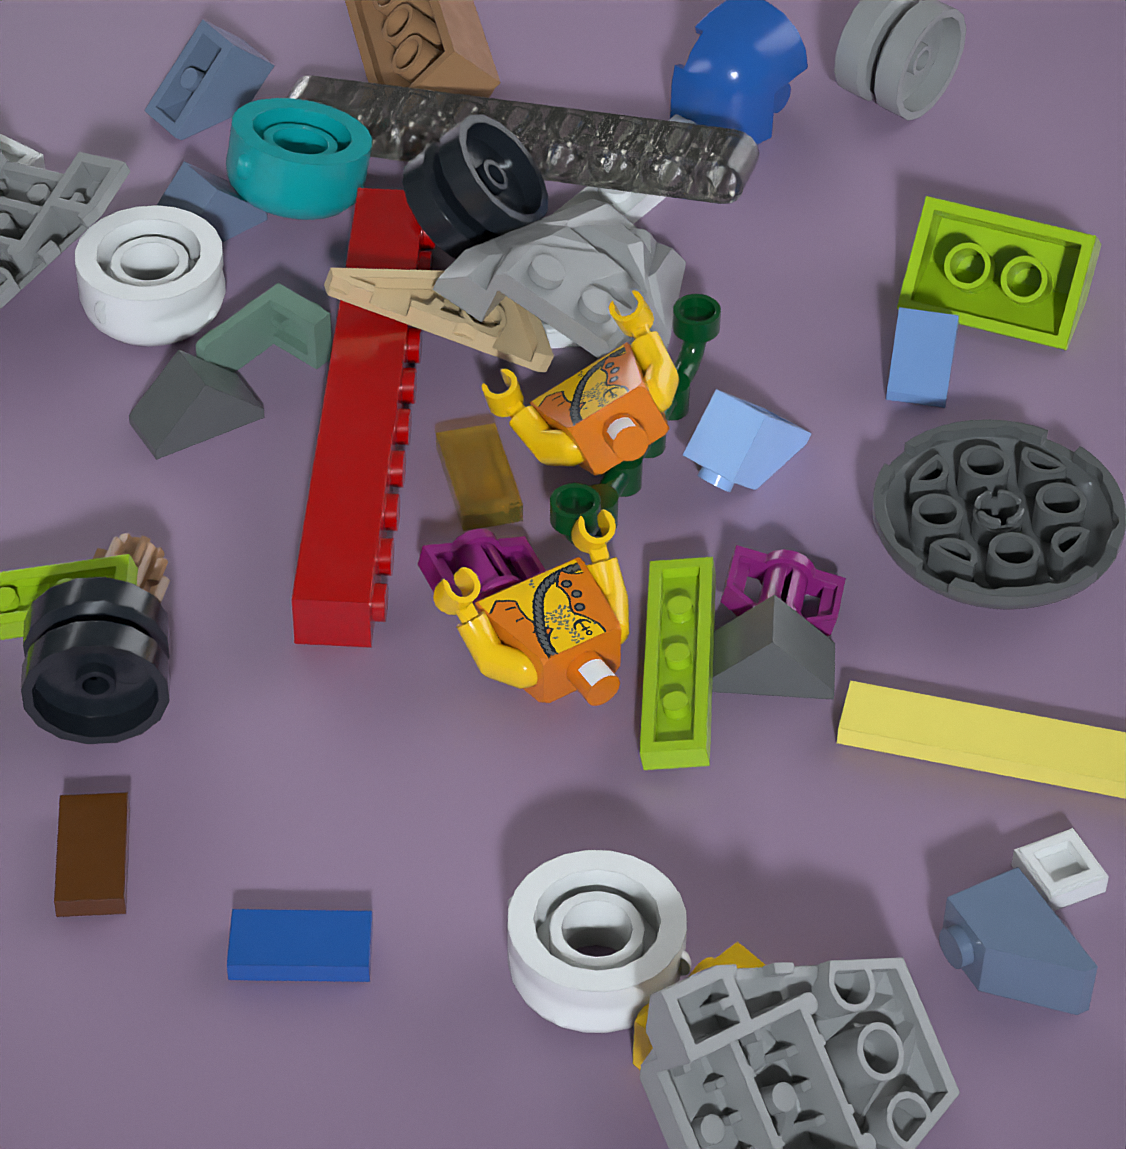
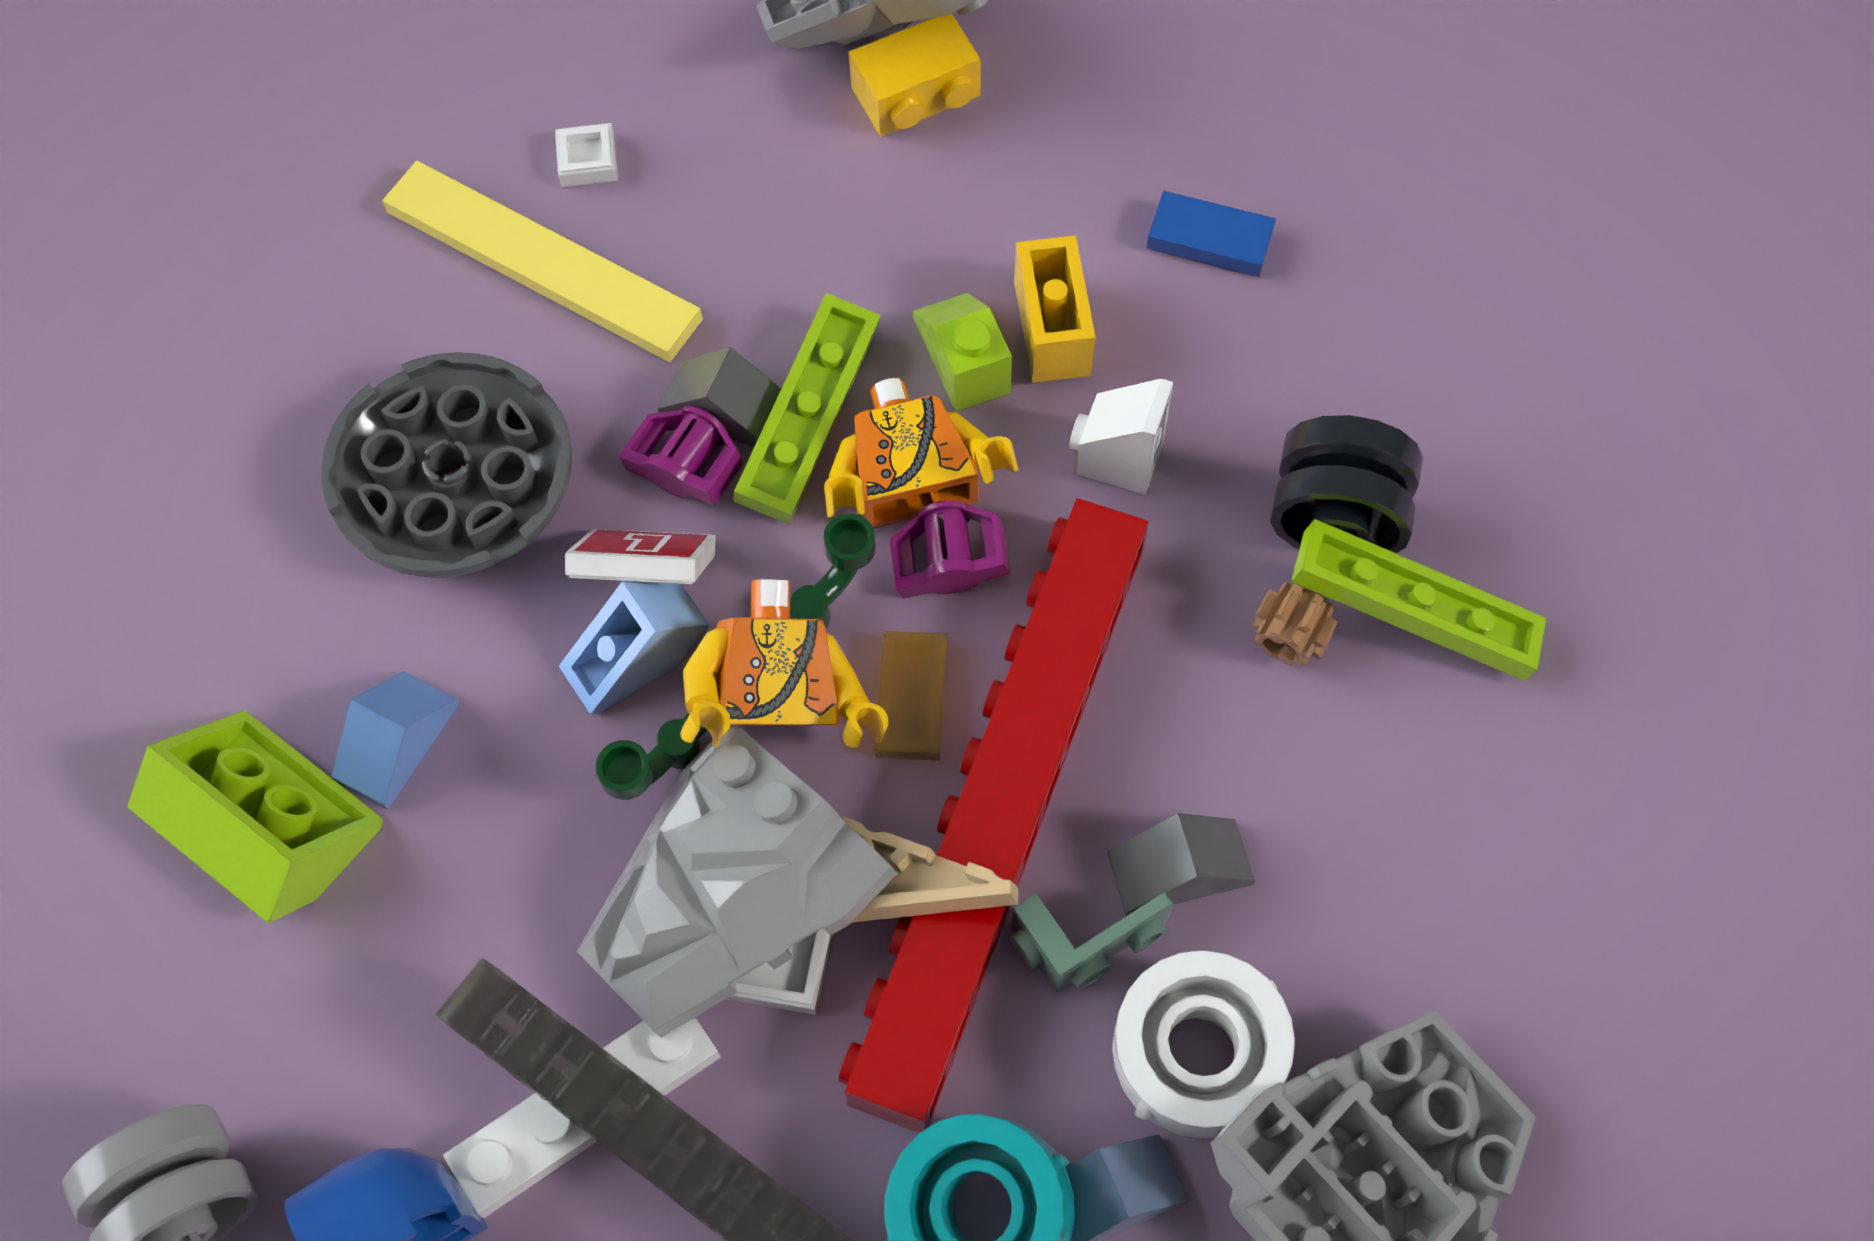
camera: 160 degrees left, 20 degrees up
reddish brown tile [54,792,130,917] -> none
black wheel [402,115,549,259] -> none
white piece [508,850,691,1033] -> none
sand blue slope [939,867,1098,1015] -> none
none -> white tile [565,529,715,584]
none -> lime slope [913,293,1012,412]
none -> yellow brick [1014,235,1096,383]
none -> white slope [1069,379,1173,495]

